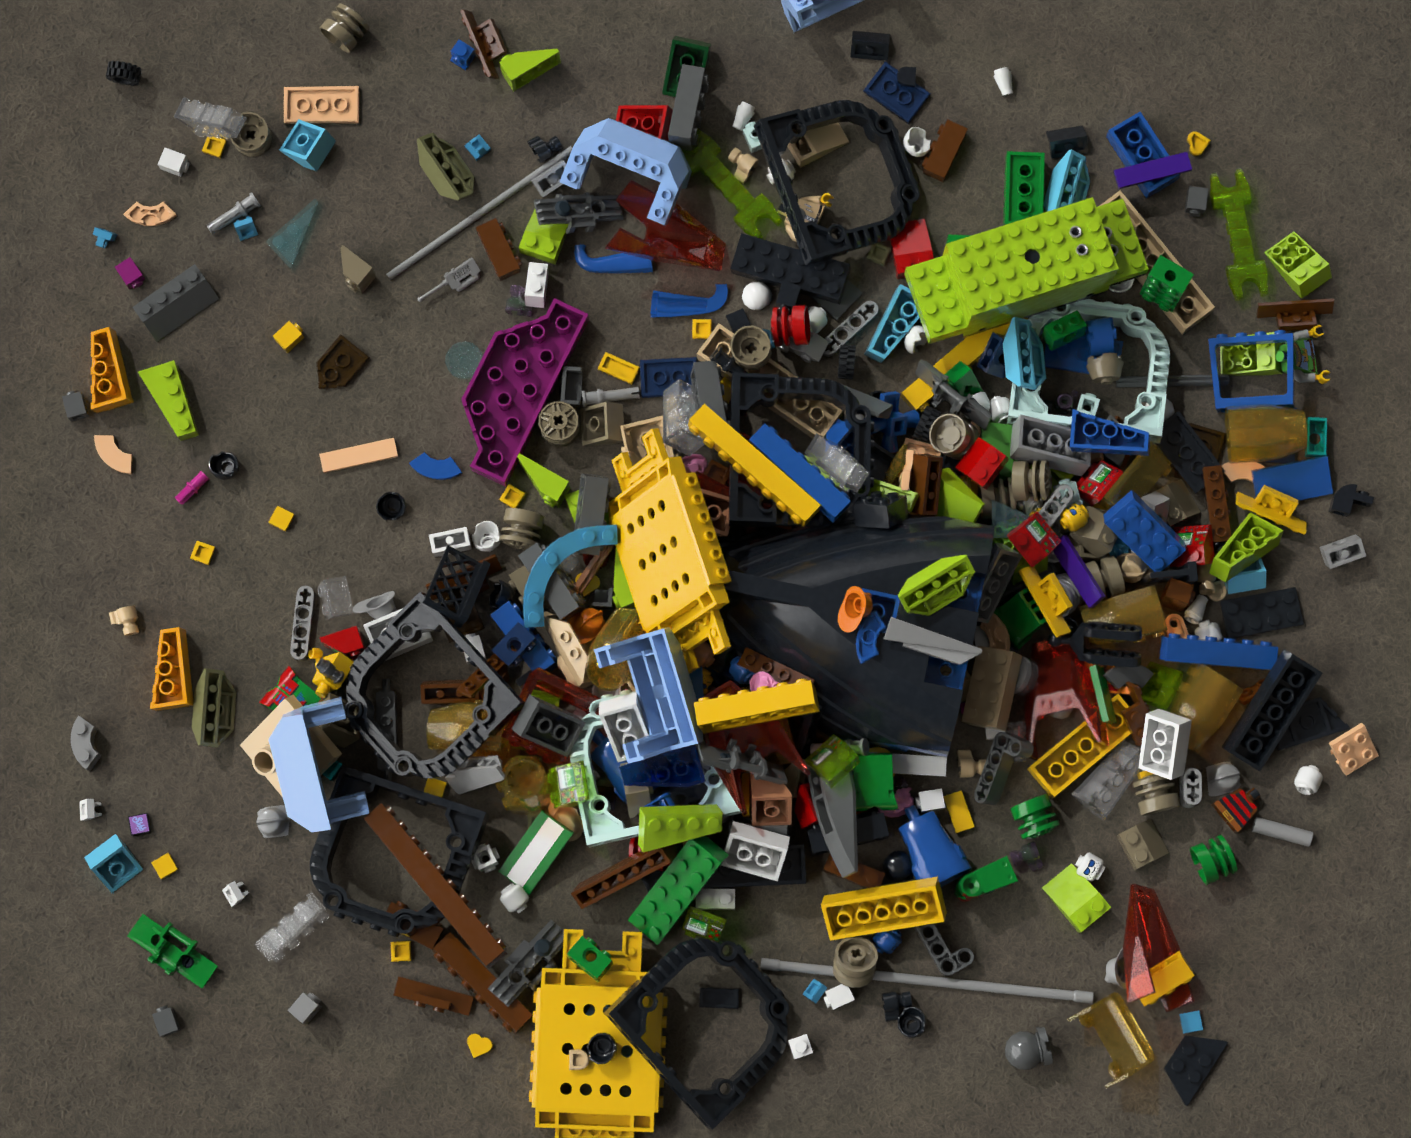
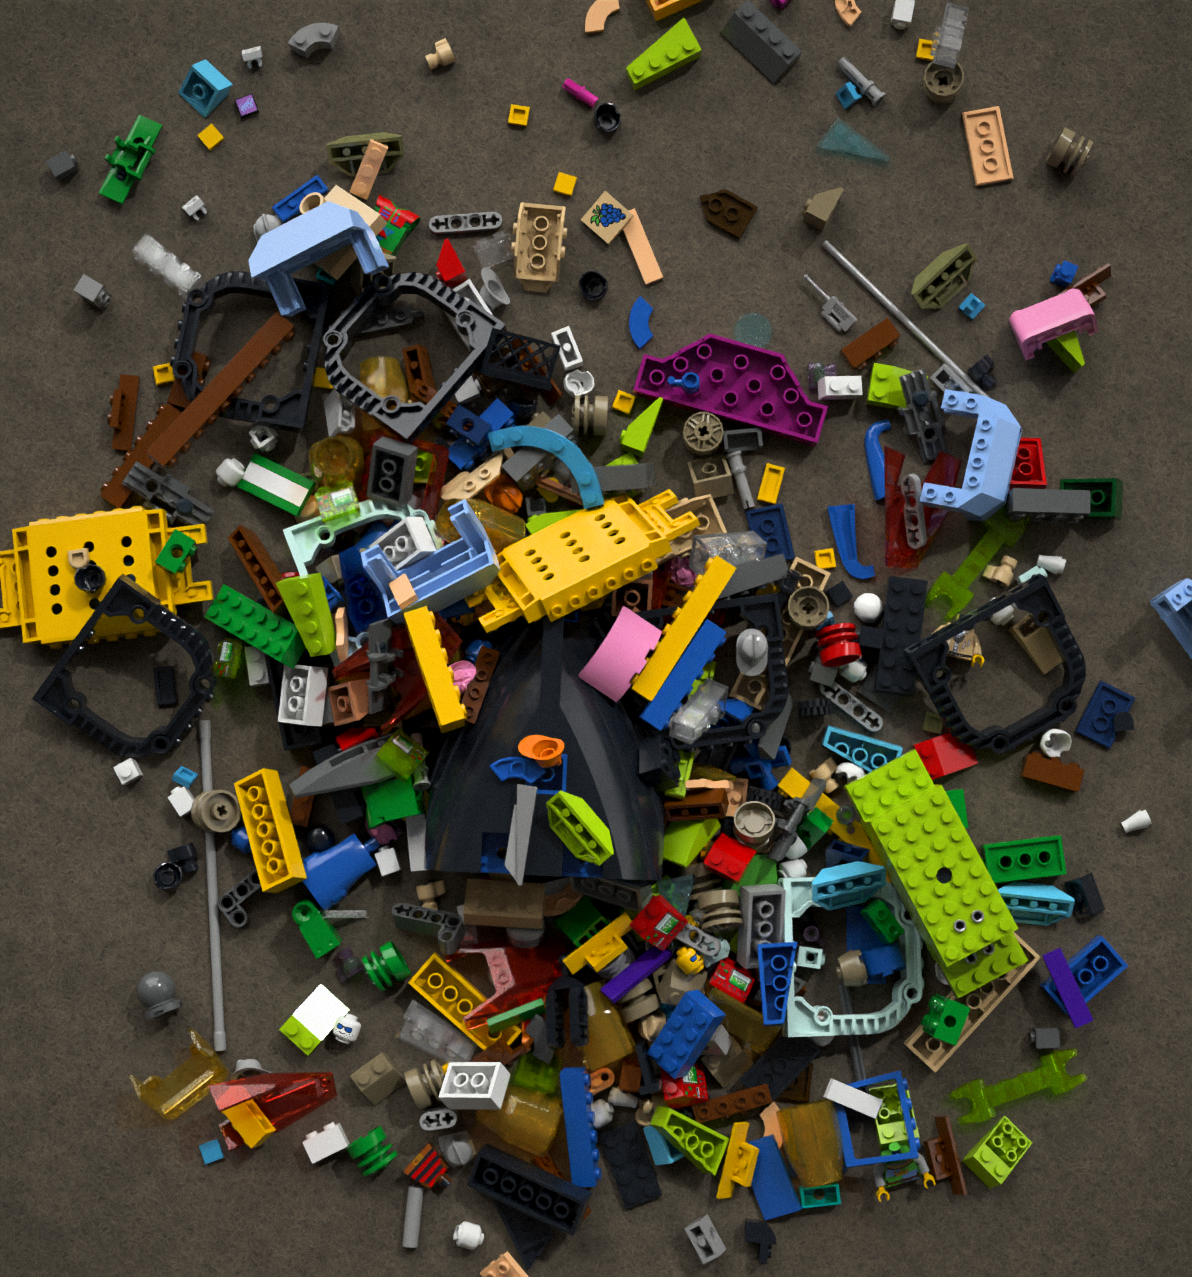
camera: 80 degrees right, 5 degrees up
light orange wedge [150,627,194,711] -> none
yellow brick [273,321,304,353] -> none
medium azure slope [279,119,336,172] -> none
torso [308,648,354,698] -> none
yellow tile [467,1033,492,1058] -> none
black panel [850,31,890,61] -> none
yellow tile [943,790,974,833] -> none
black wing [1163,1036,1228,1106] -> none
yellow tile [1187,131,1211,156] -> none
none -> blue tile [272,175,329,224]
none -> white brick [302,1122,350,1164]
none -> white piece [323,910,370,918]
none -> light nougat tile [335,607,349,662]
none -> light nougat plate [350,139,388,200]
none -> light nougat tile [389,574,418,609]
none -> tan slope [511,203,567,293]
none -> bright pink panel [578,606,662,702]
none -> tan tile [581,191,634,245]
none -> blue piece [667,372,700,394]
none -> light grey piece [736,629,768,676]
none -> tan piece [809,757,839,794]
none -> white tile [823,1078,883,1119]
none -> piece [835,805,856,834]
none -> light grey beam [901,473,927,549]
none -> bright pink windscreen [1009,289,1098,360]

